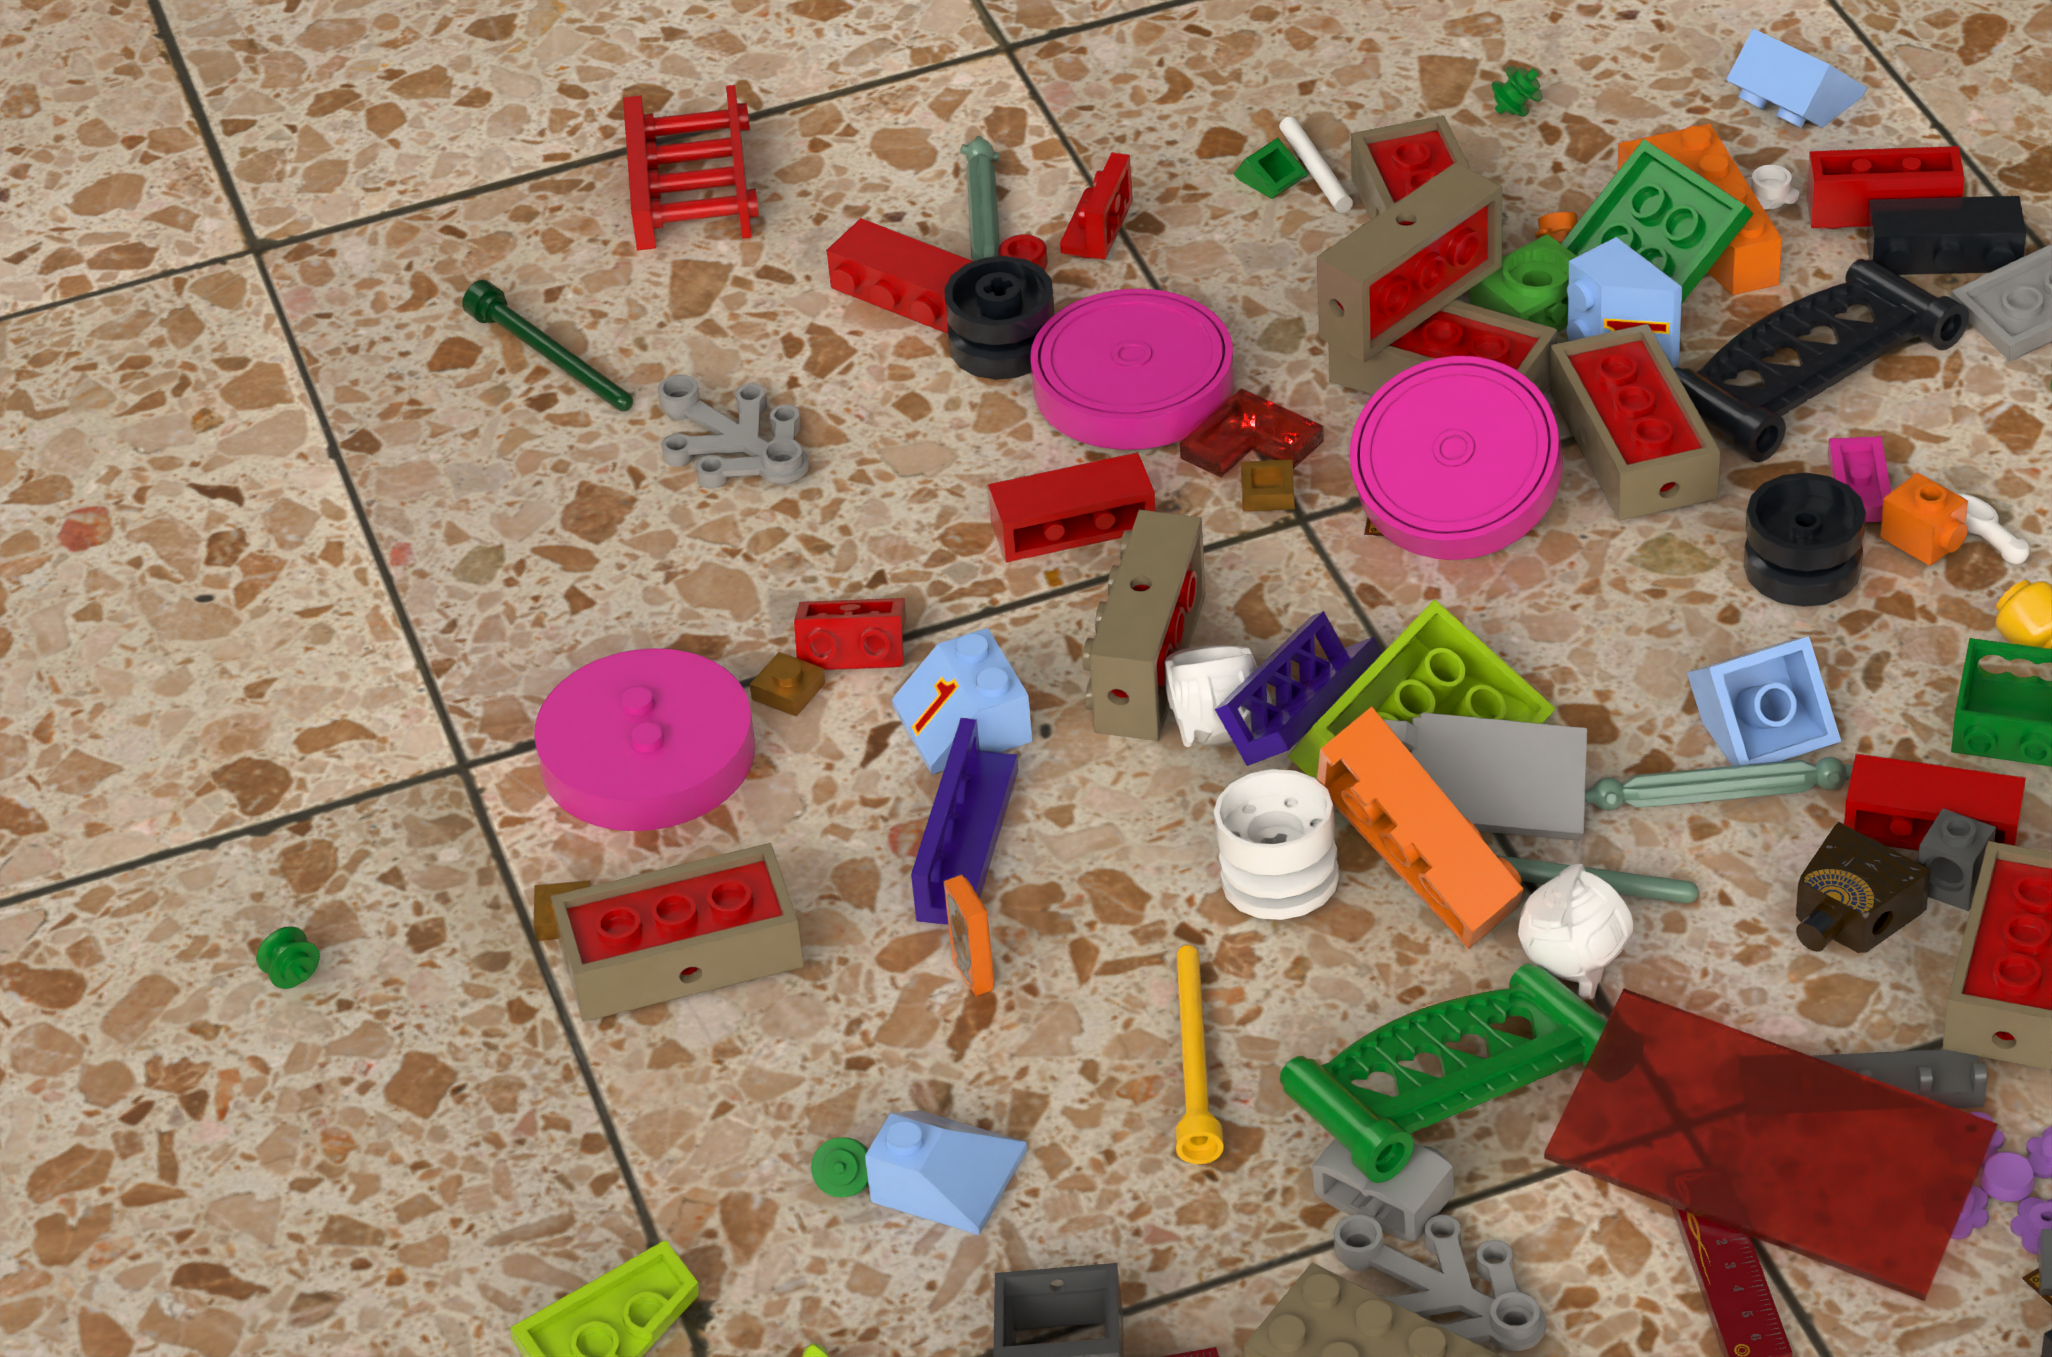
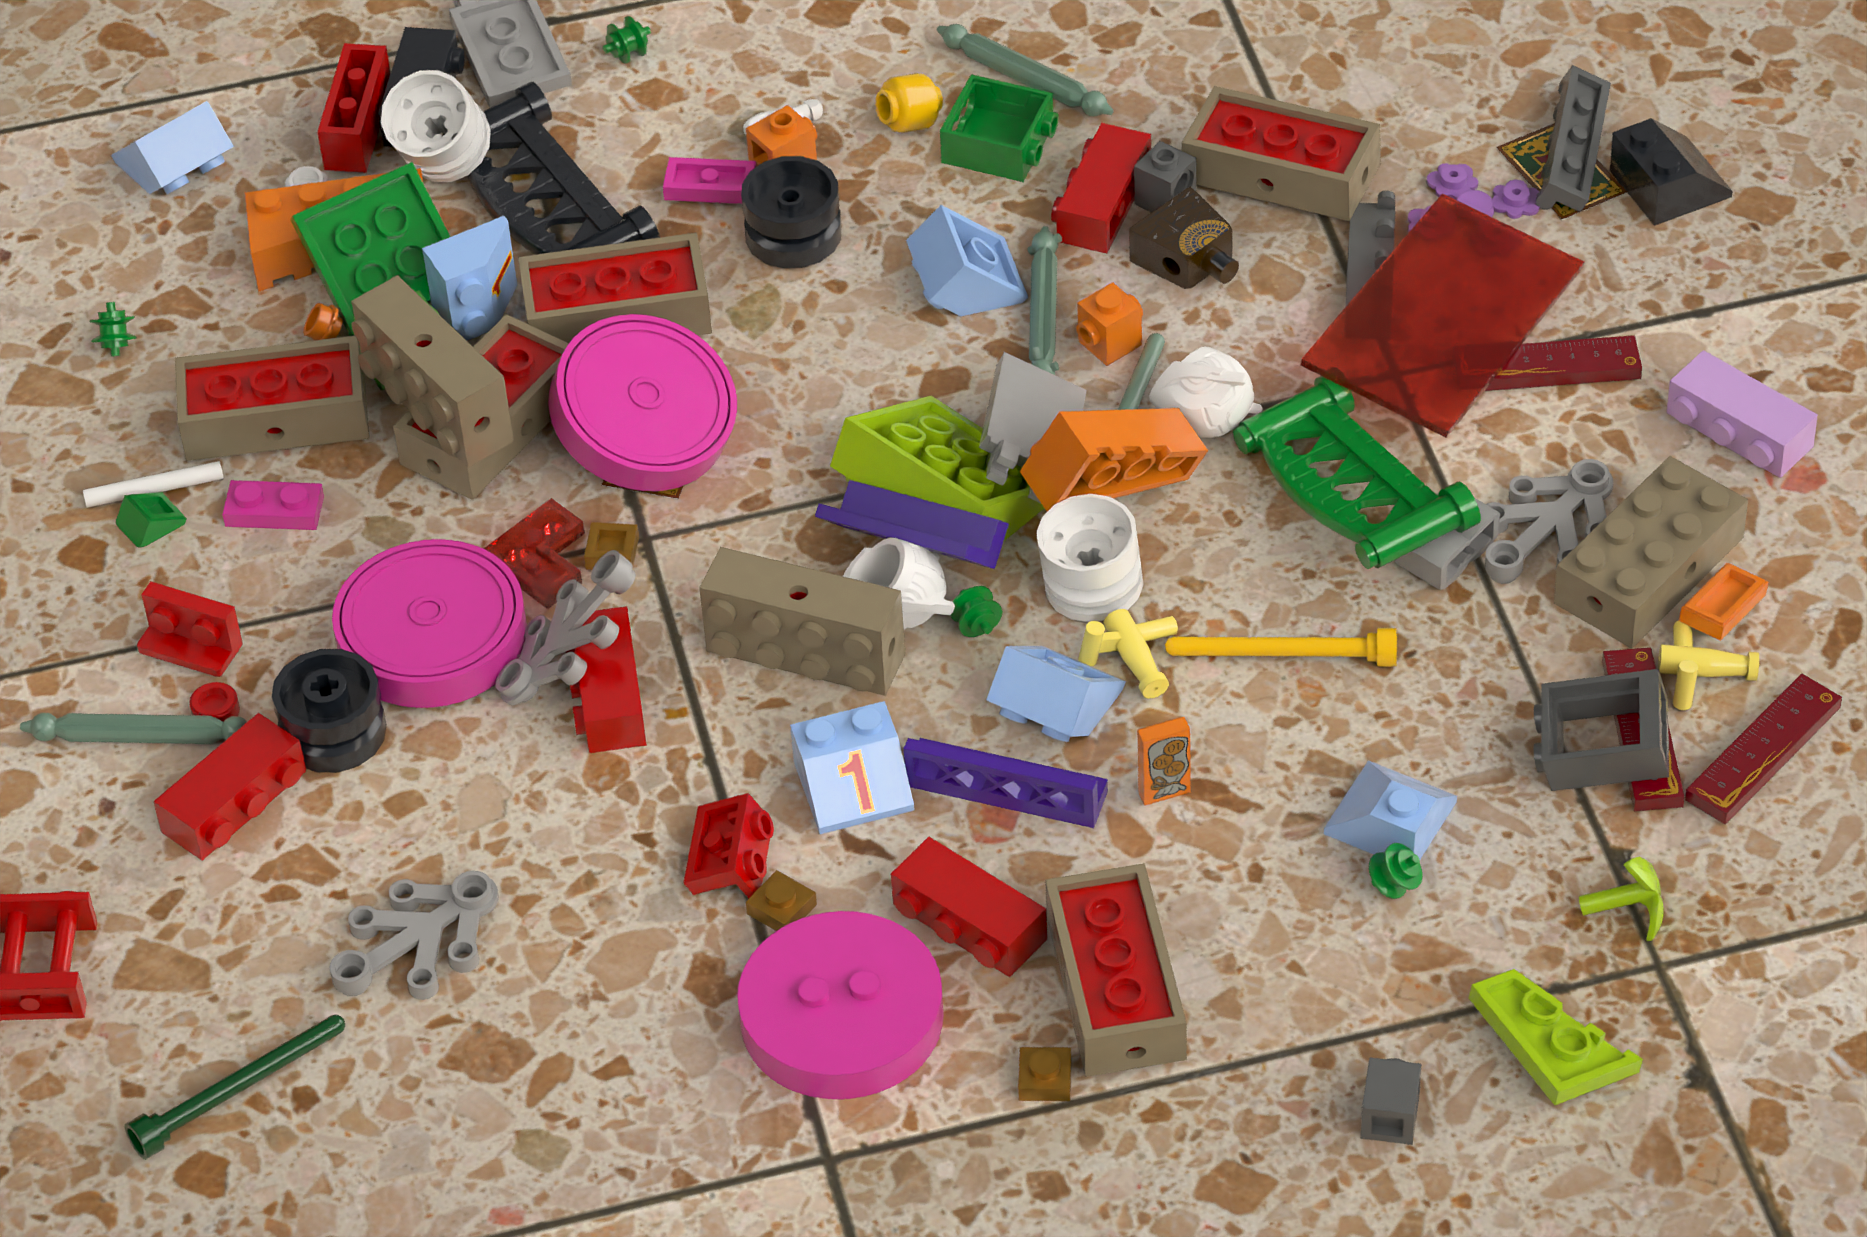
camera: 85 degrees left, 5 degrees up
none -> dark pink plate [222,480,324,530]
none -> white wheel [381,70,491,182]
none -> light grey plant [496,550,636,705]
none -> red brick [891,836,1048,977]
none -> green wheel [950,586,1003,637]
none -> light blue slope [986,646,1126,742]
none -> orange brick [1076,282,1143,366]
none -> light yellow piece [1078,609,1178,699]
none -> dark grey brick [1361,1057,1421,1145]

